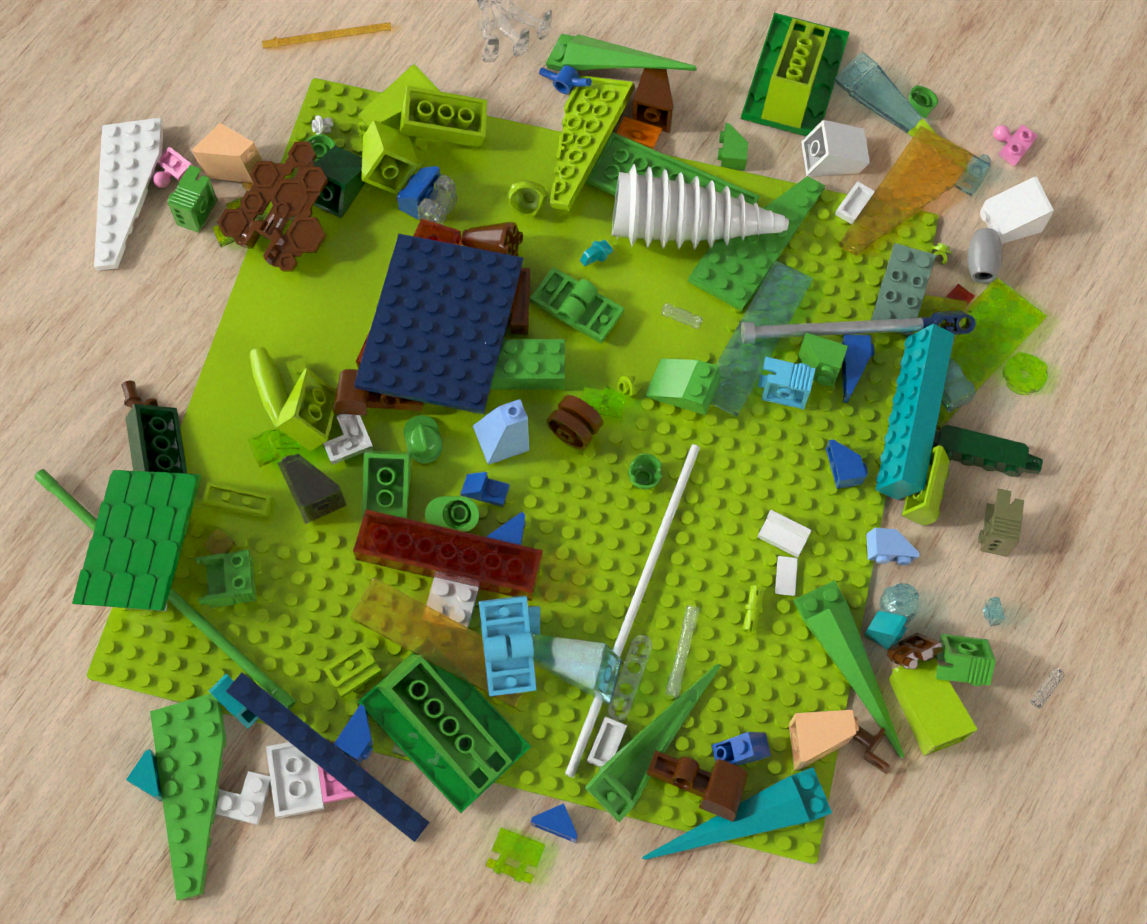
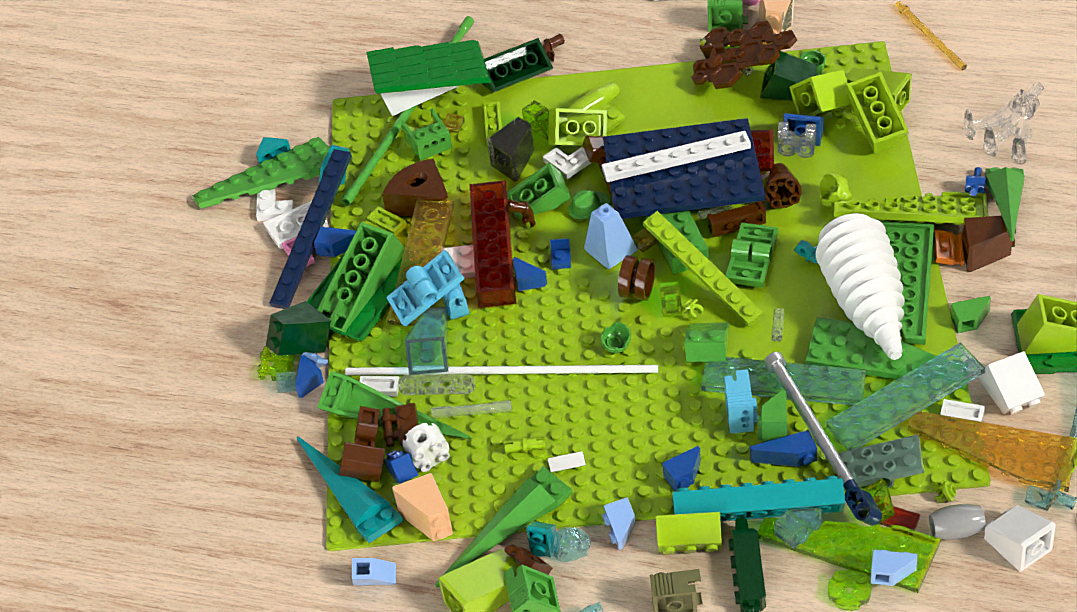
camera: 80 degrees right, 20 degrees down
white plate [312,116,333,135] -> none
bright green piece [425,496,479,532] -> none
white panel [758,510,811,558] -> none
reddish brown bracket [853,726,890,774] -> none
none -> dark green slope [266,301,331,356]
none -> clear light blue plate [276,371,297,393]
none -> light blue slope [303,352,329,368]
none -> light blue slope [352,558,396,585]
none -> reddish brown plate [381,403,419,448]
none -> reddish brown piece [382,159,452,221]
none -> white brick [402,423,450,472]
none -> reddish brown piece [506,199,536,228]
none -> white plate [602,131,751,182]
none -> clear yellow plate [632,228,657,252]
none -> lime plate [643,211,763,327]
none -> clear light blue plate [826,342,985,451]
none -> light blue slope [871,550,917,586]

